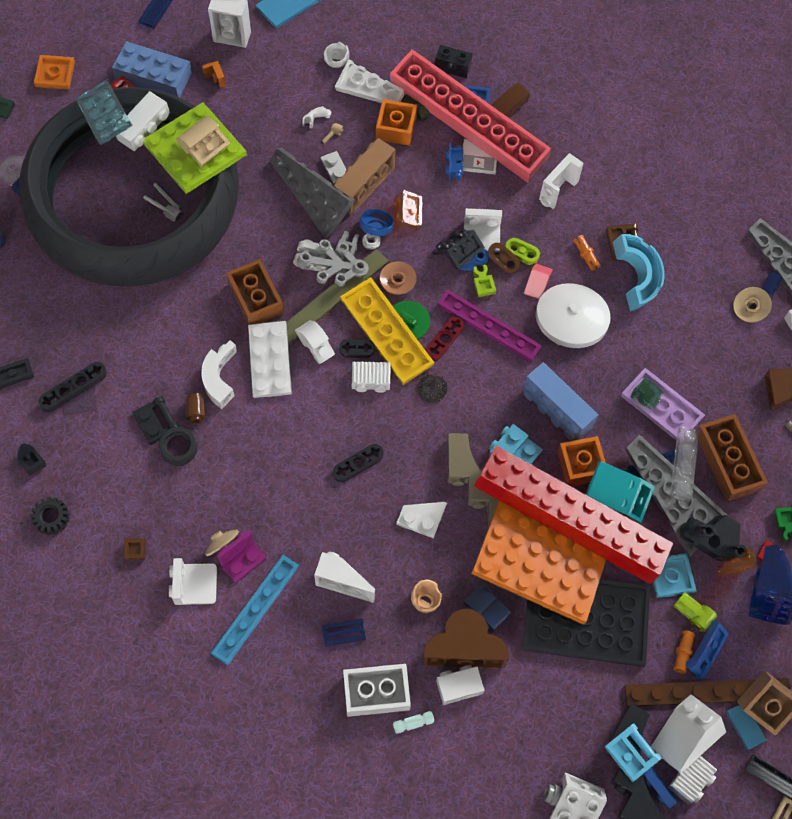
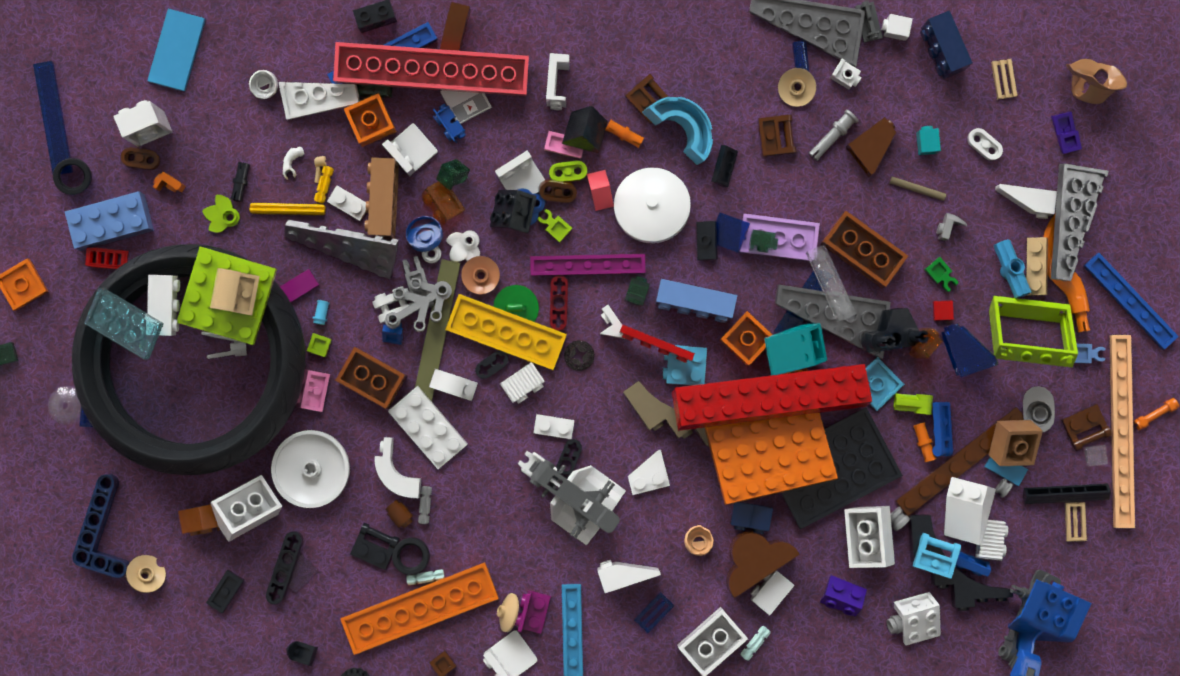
camera: 30 degrees left, 20 degrees up
none -> black tyre [53,158,92,195]
none -> reddish brown plate [121,147,160,170]
none -> dark orange brick [178,505,220,536]
none -> lime plate [202,195,240,233]
none -> white slope [211,475,282,542]
none -> black pin [230,162,250,202]
none -> yellow axle [249,203,326,215]
none -> white dish [271,430,350,508]
none -> magenta tile [280,269,319,303]
none -> bright pink bracket [295,369,330,412]
none -> lime plate [307,333,332,357]
none -> medium azure pin [312,300,330,325]
none -> yellow axle [314,166,334,203]
none -> orange plate [340,562,499,655]
none -> white bracket [382,123,438,176]
none -> blue tile [382,321,403,345]
none -> light aqua axle [406,569,445,585]
none -> light grey axle [418,486,432,524]
none -> clear green brick [436,159,470,190]
none -> white plate [446,230,480,262]
none -> piece [518,451,626,545]
none -> white plate [534,414,574,439]
none -> bright pink plate [544,131,583,159]
none -> black slope [562,106,608,154]
none -> white slope [600,305,624,339]
none -> red plate [619,324,695,363]
none -> clear green brick [624,276,650,307]
none -> black plate [696,221,718,260]
none -> black plate [711,145,738,187]
none -> clear blue piece [716,212,750,253]
none -> reddish brown plate [758,115,797,157]
none -> light grey pin [809,110,859,161]
none -> dark purple bracket [820,575,867,616]
none -> white brick [844,506,895,568]
none -> light grey wheel [890,507,910,531]
none -> light grey bush [995,478,1013,498]

